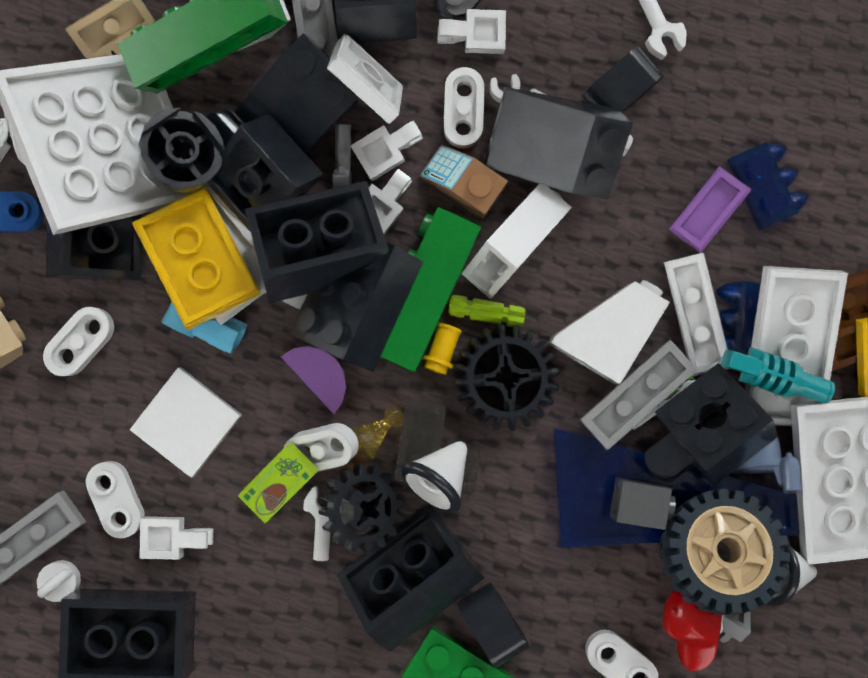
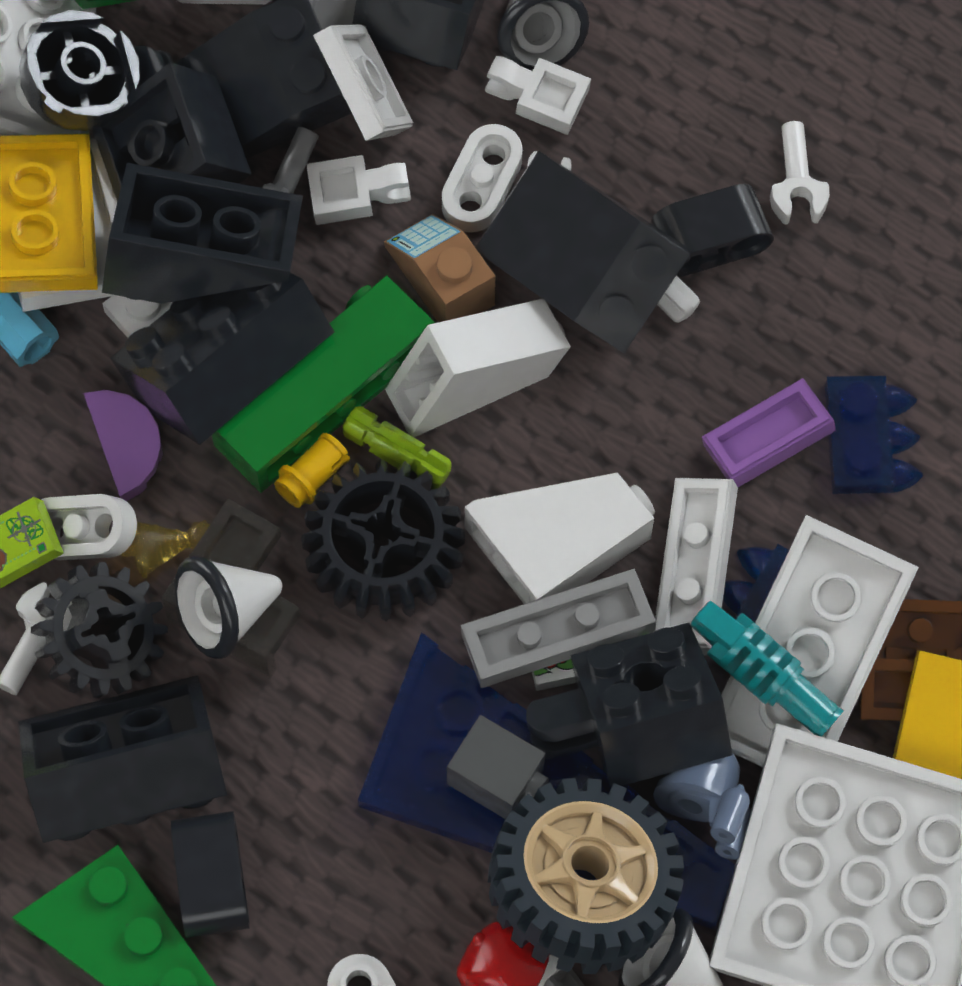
camera: 25 degrees right, 20 degrees down
white plate [369,169,412,235] -> none

